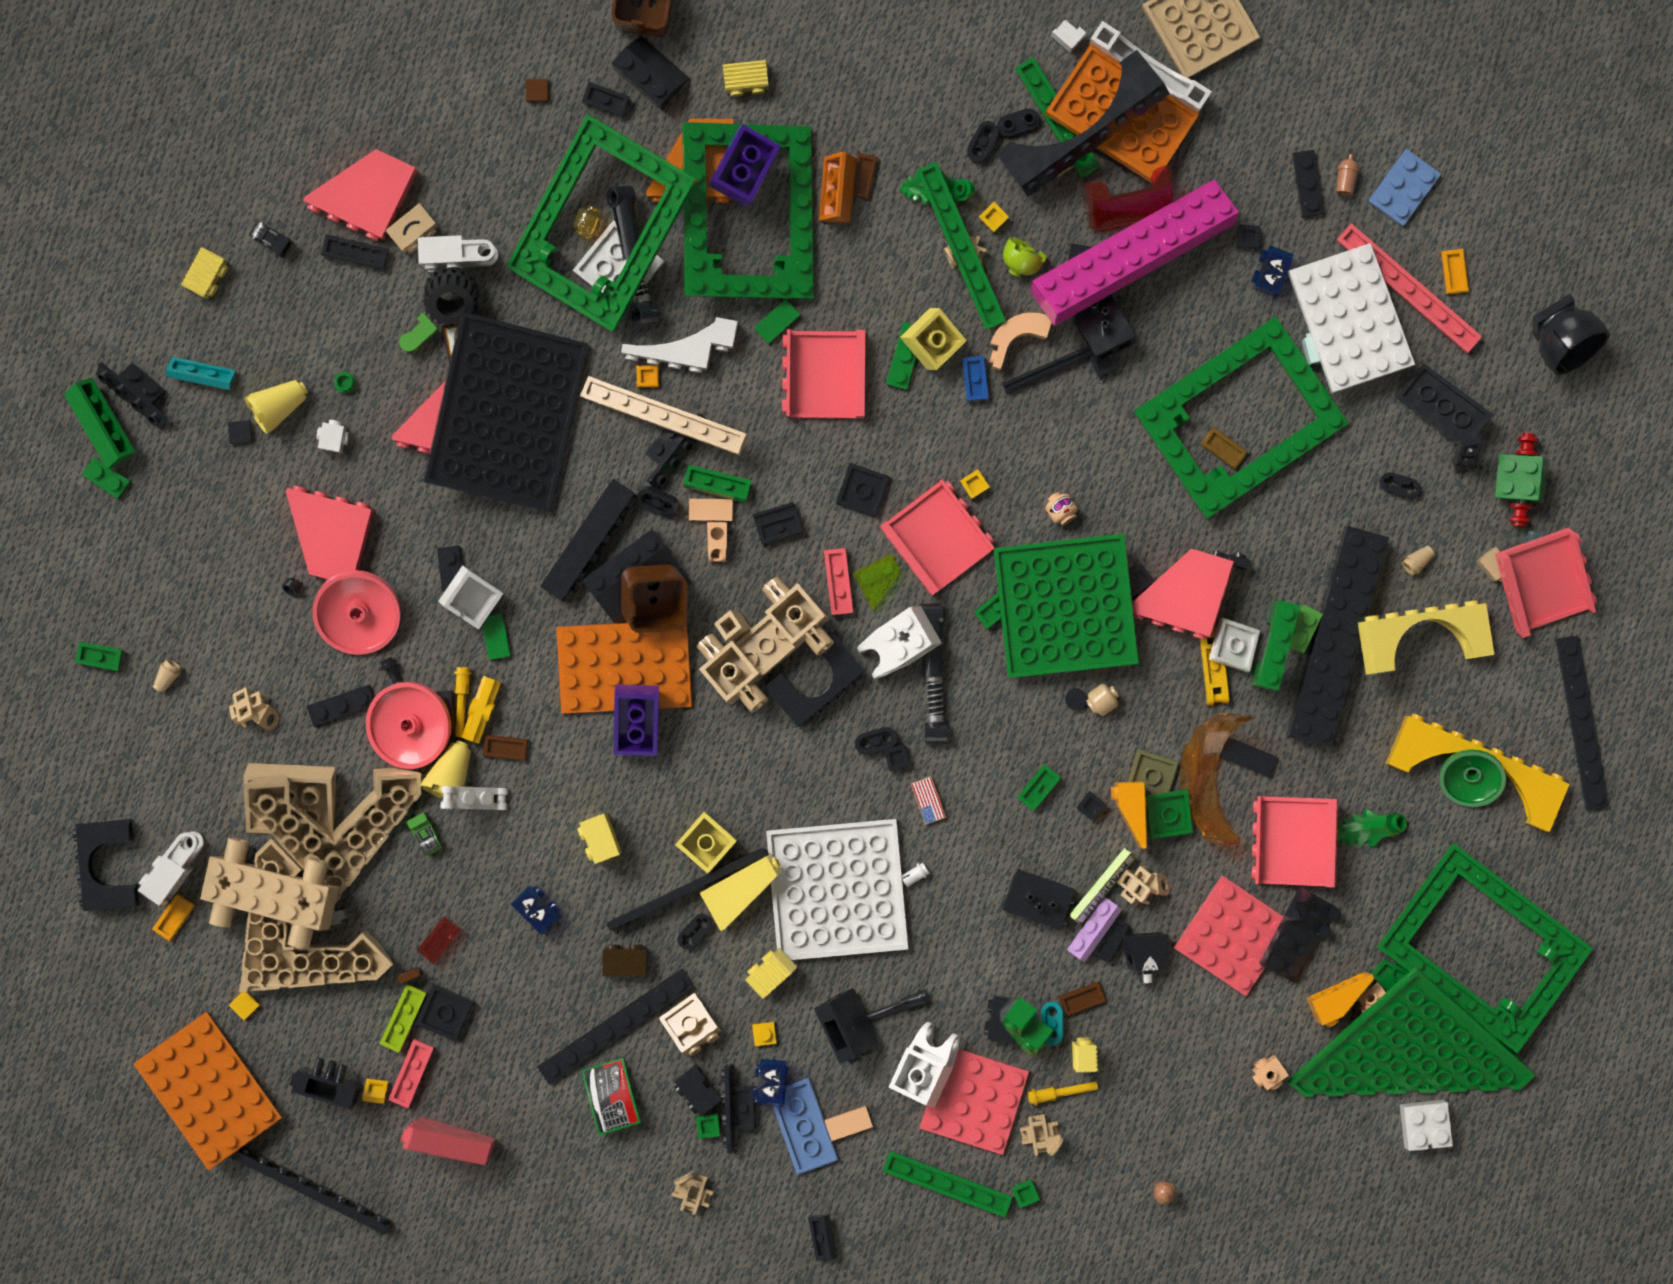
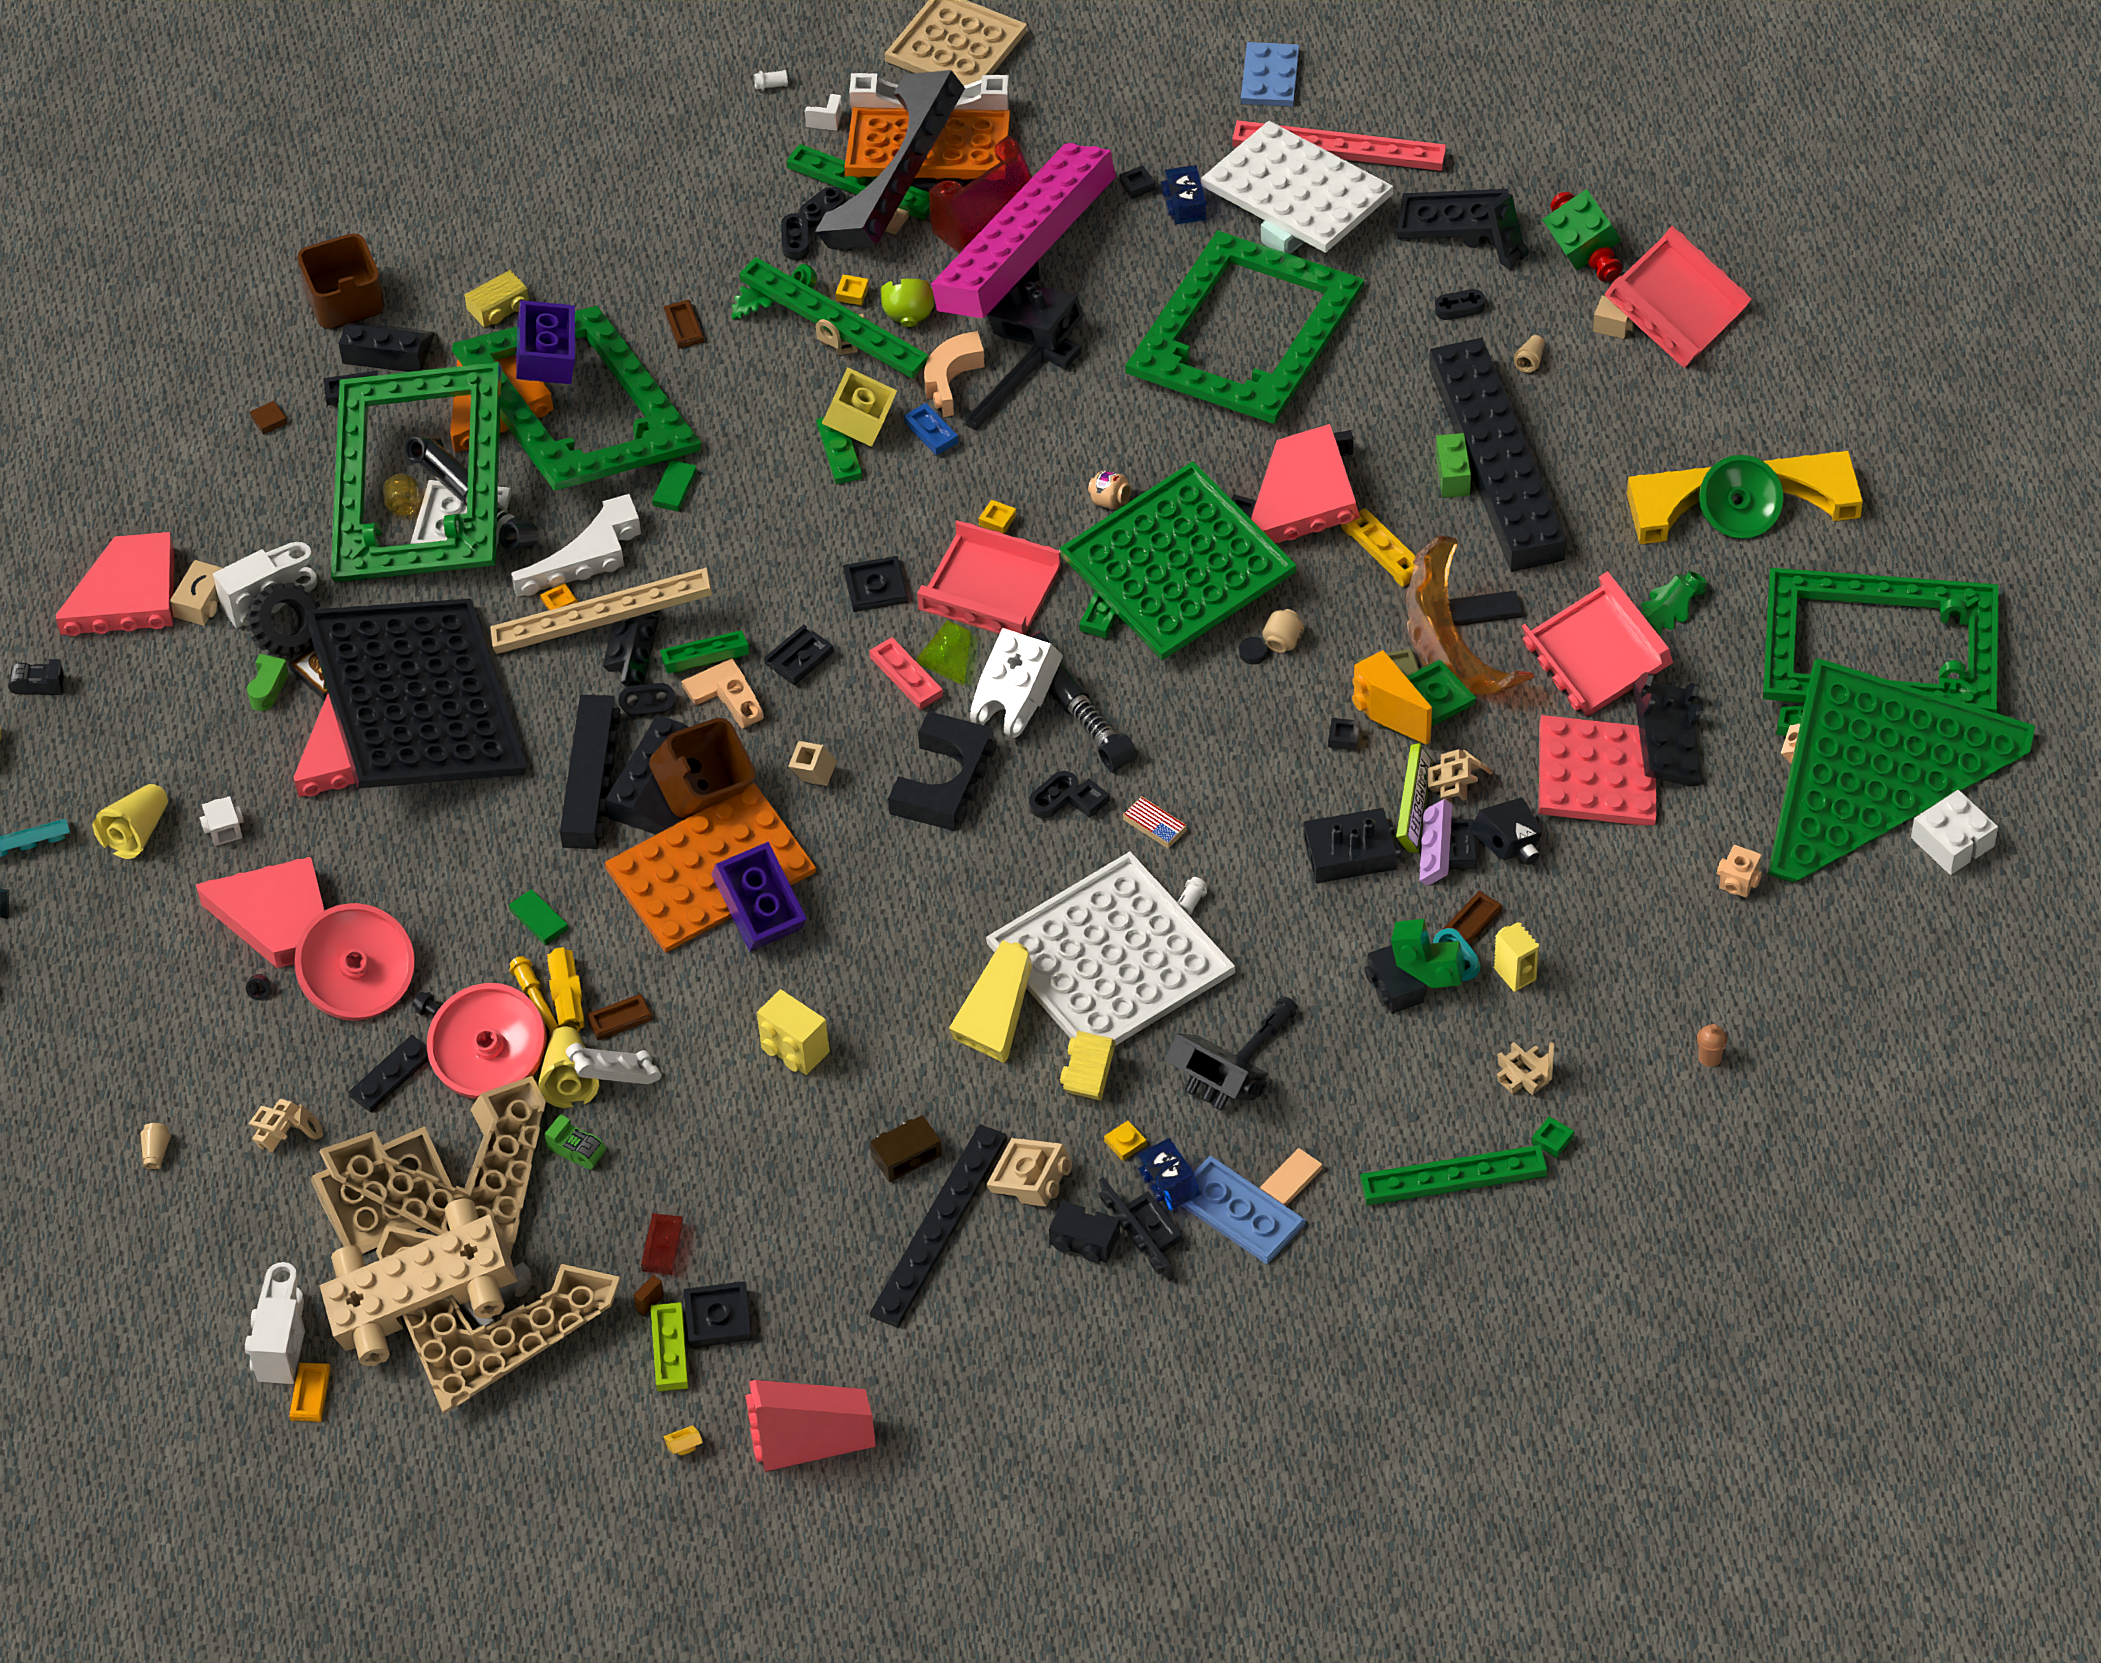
camera: 25 degrees left, 35 degrees down
black arch [73,819,140,911] -> none
green plate [75,642,124,671] -> none
orange plate [133,1012,282,1171] -> none
black tile [228,420,252,444] -> none
yellow tile [229,992,260,1020] -> none
black plate [229,1146,392,1235] -> none
black piece [289,1057,362,1109] -> none
black plate [321,234,390,271] -> none
green plate [334,372,356,393] -> none
coral plate [388,1039,435,1108] -> none
black plate [437,545,462,591] -> none
white piece [438,566,503,629] -> none
clear blue brick [511,885,561,935] -> none
slope [582,1058,642,1136] -> none
black tile [606,847,767,931] -> none
tan piece [672,1171,713,1215] -> none
light yellow brick [675,812,737,873] -> none
black beam [677,913,712,950] -> none
green plate [696,1113,720,1139] -> none
tan piece [697,576,834,713] -> none
coral panel [782,329,865,419] -> none
black plate [808,1214,837,1260] -> none
orange slope [819,152,856,223] -> none
white brick [889,1022,960,1108] -> none
coral plate [920,1049,1029,1155] -> none
green plate [1016,764,1061,811] -> none
yellow pin [1028,1082,1098,1106] -> none
pearl gold tile [1200,427,1248,470] -> none
white tile [1209,618,1260,672] -> none
green arch [1251,600,1300,691] -> none
black plate [1292,150,1324,218] -> none
light orange slope [1306,972,1374,1027] -> none
nougat piece [1336,154,1360,196] -> none
light yellow arch [1358,600,1494,675] -> none
light orange tile [1441,249,1469,295] -> none
black plate [1532,294,1610,375] -> none
black plate [1555,635,1608,810] -> none

